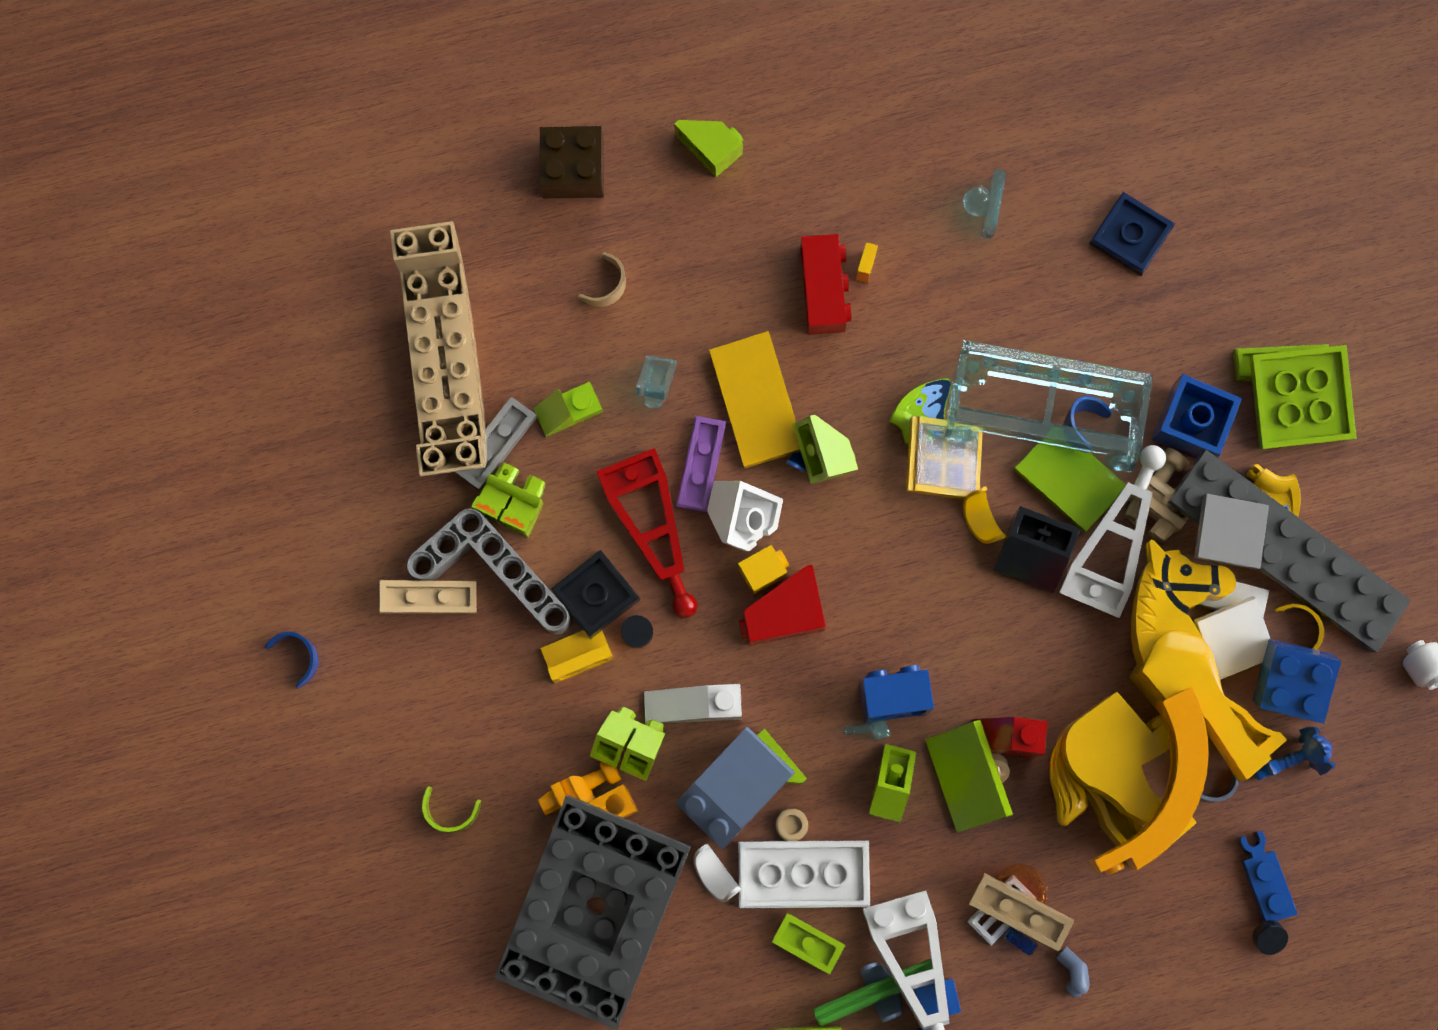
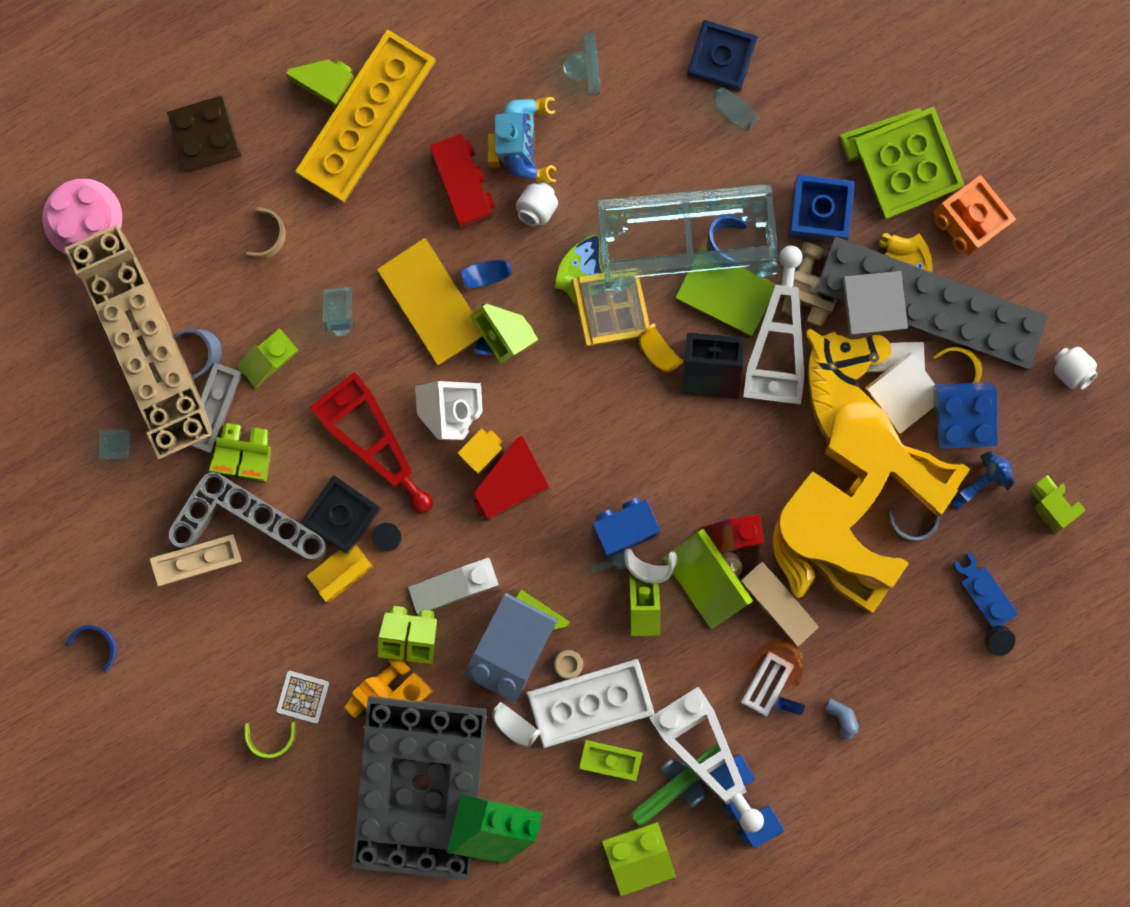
camera: 15 degrees left, 5 degrees up
medium lavender tile [676,415,726,514] -> none
tan hinge [969,873,1074,951] -> none
light orange arch [1089,687,1209,876] -> none
none -> bright pink piece [42,179,122,255]
none -> clear light blue plate [99,430,130,460]
none -> sand blue helmet [173,329,222,380]
none -> sticker [276,671,329,723]
none -> yellow plate [295,29,436,203]
none -> green slope [447,794,542,863]
none -> blue helmet [460,259,512,289]
none -> torso [495,97,557,184]
none -> white head [516,183,558,227]
none -> white helmet [624,548,678,584]
none -> clear light blue helmet [713,88,761,131]
none -> tan slope [740,562,819,647]
none -> orange plate [933,175,1016,257]
none -> lime hips [1029,475,1086,534]

